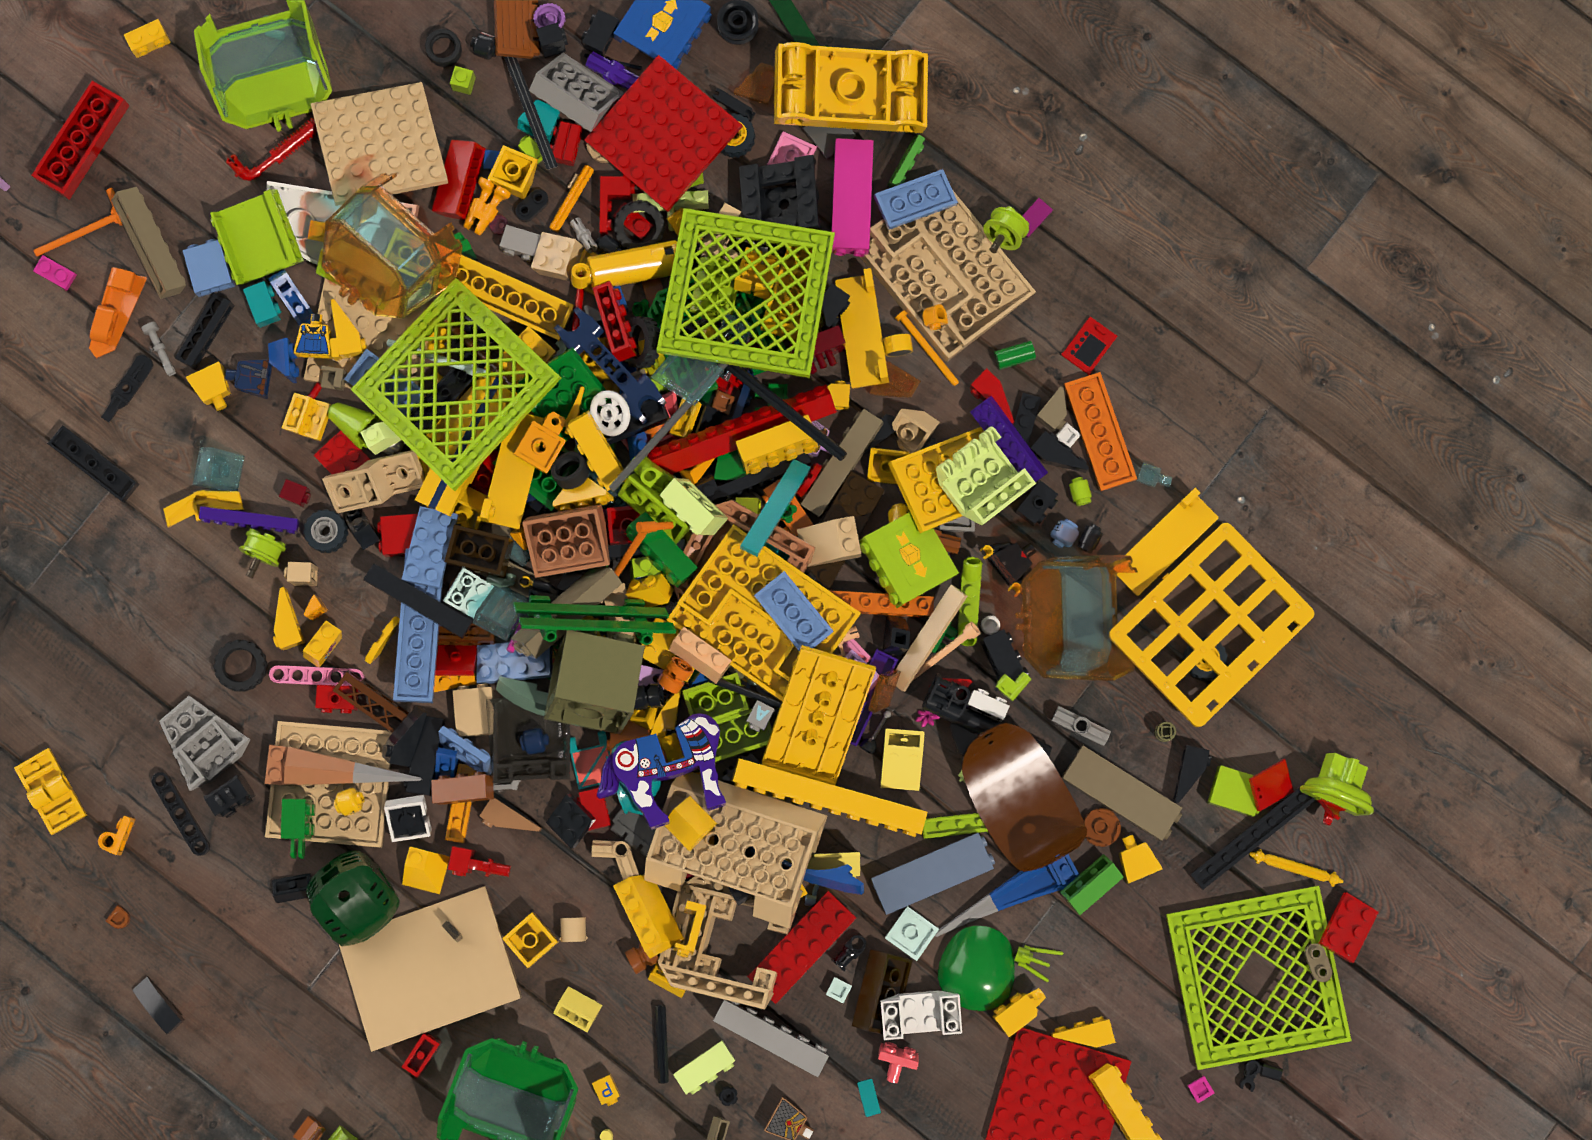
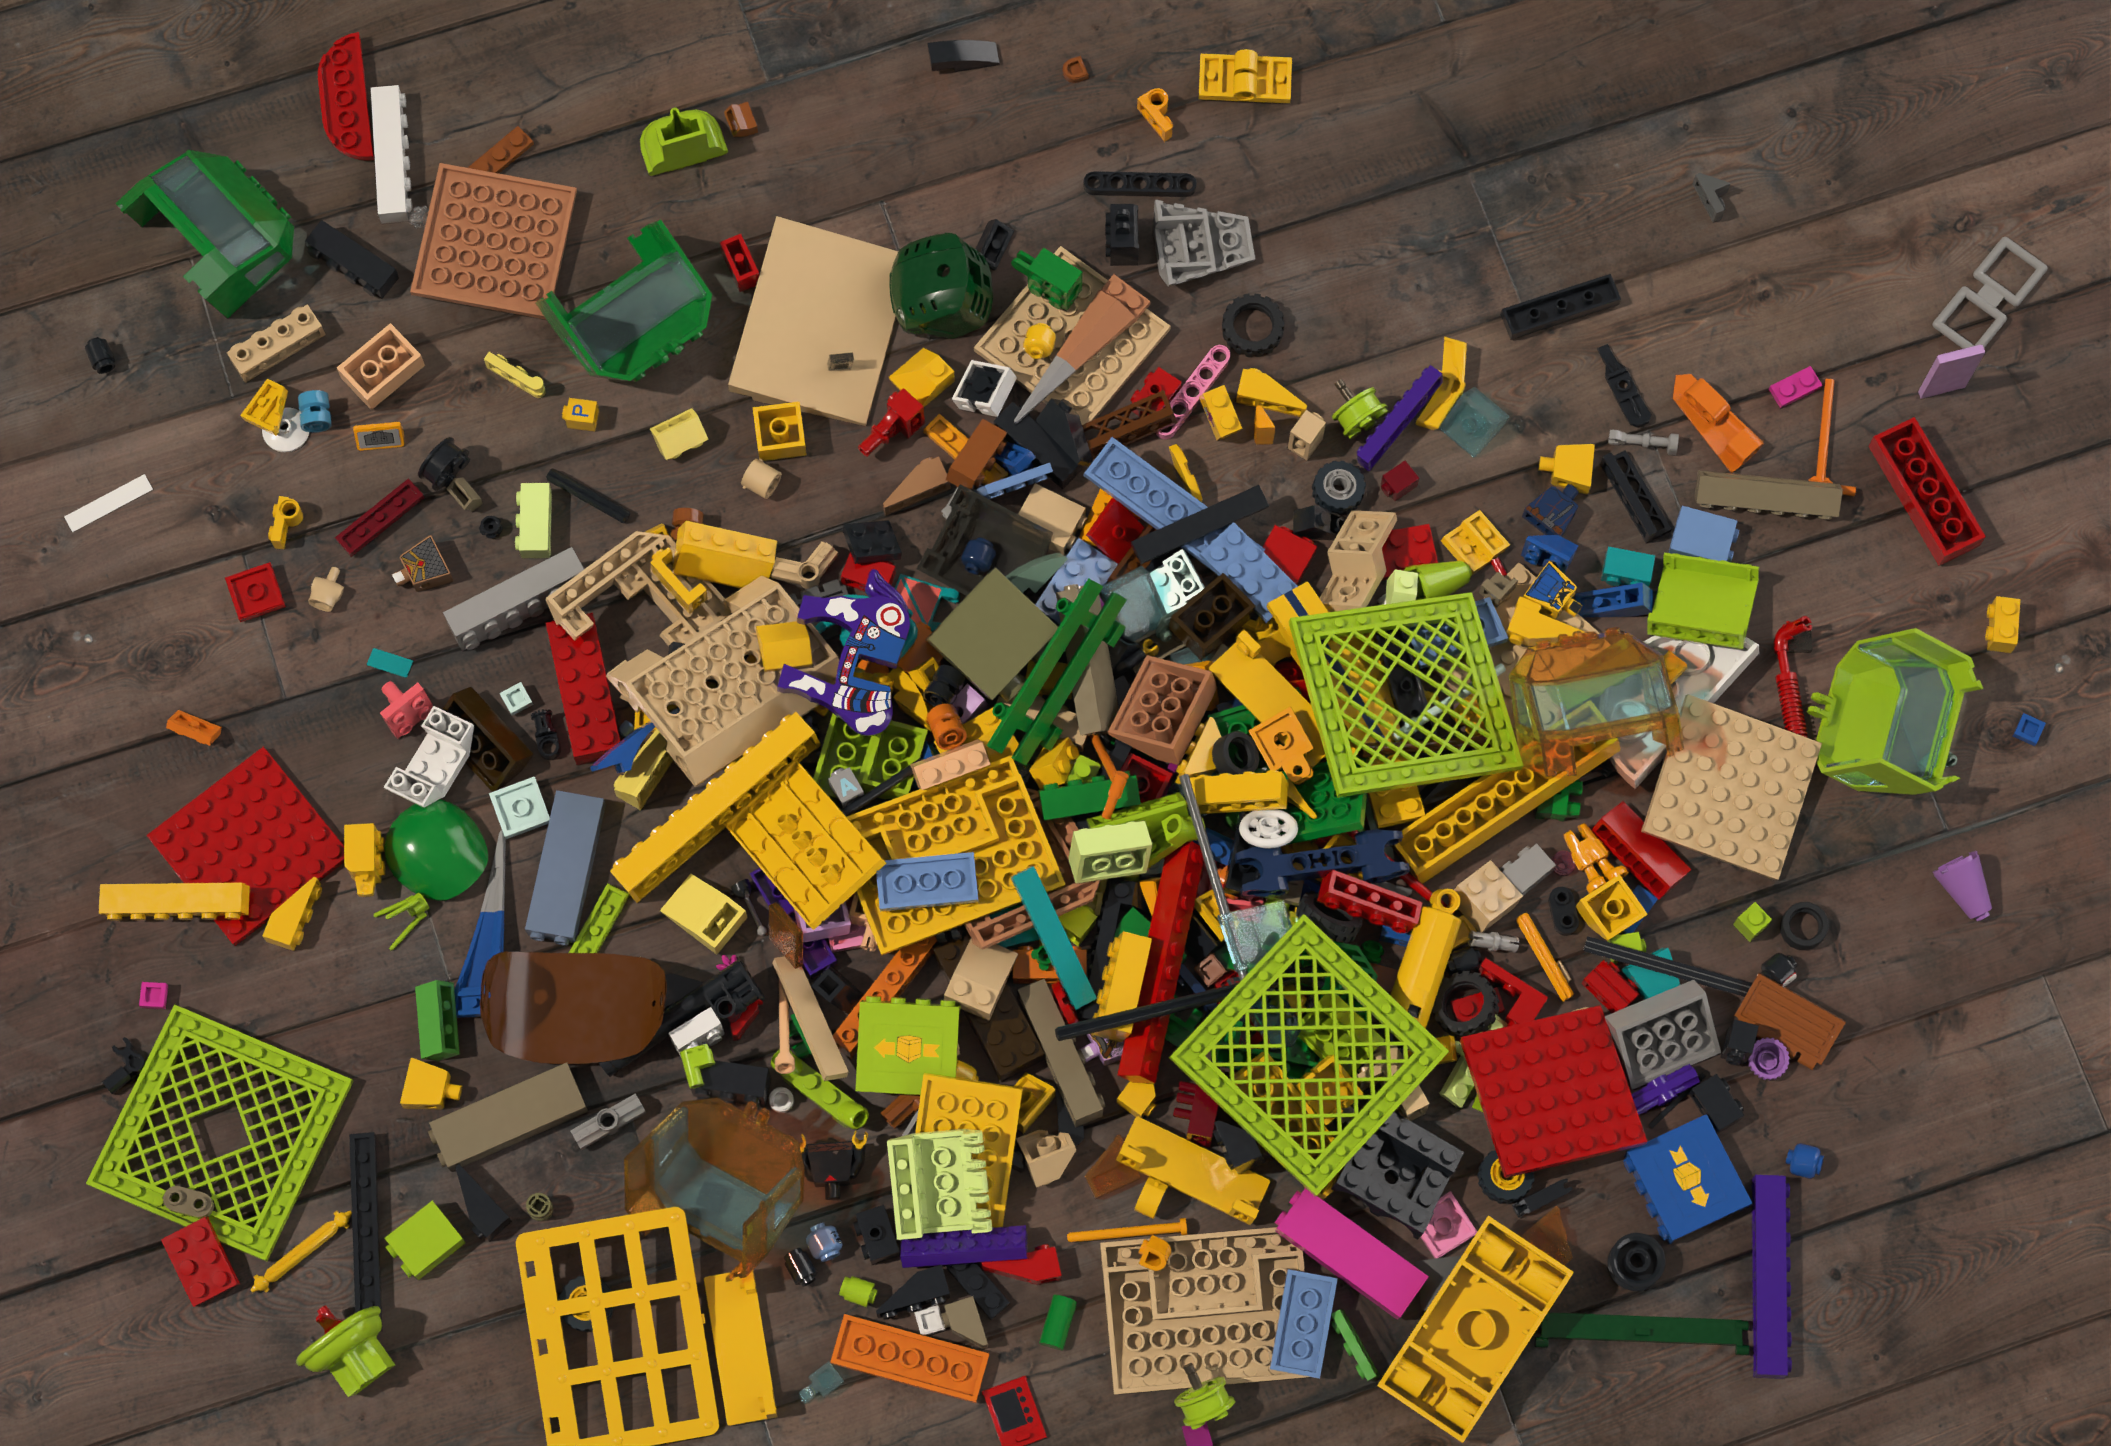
camera: 125 degrees right, 10 degrees down
dark orange tile [1084,808,1121,847] -> none
red container [1249,759,1294,811] -> none

